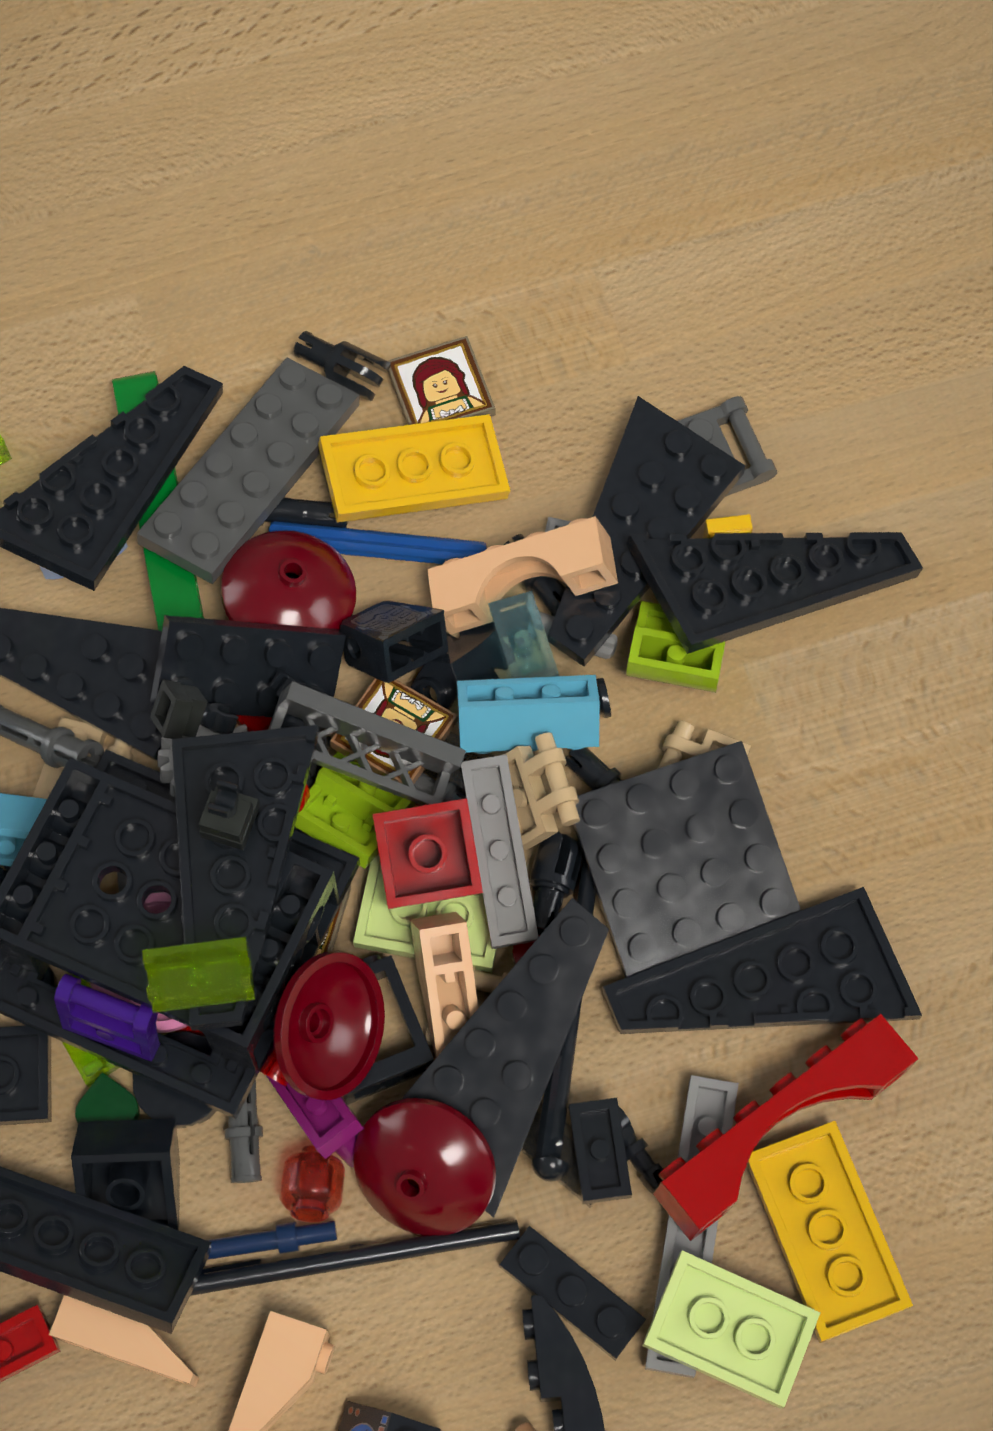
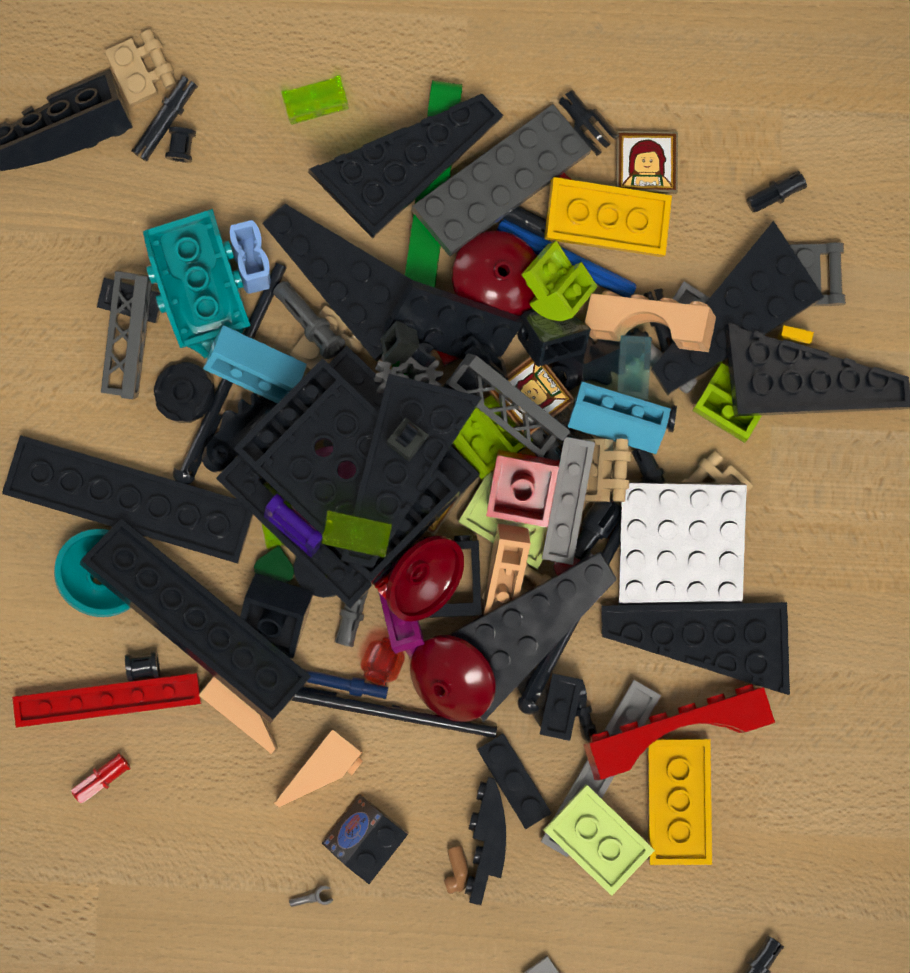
camera: 20 degrees right, 15 degrees up
none -> lime brick [521,241,598,321]
none -> black axle [747,170,807,212]

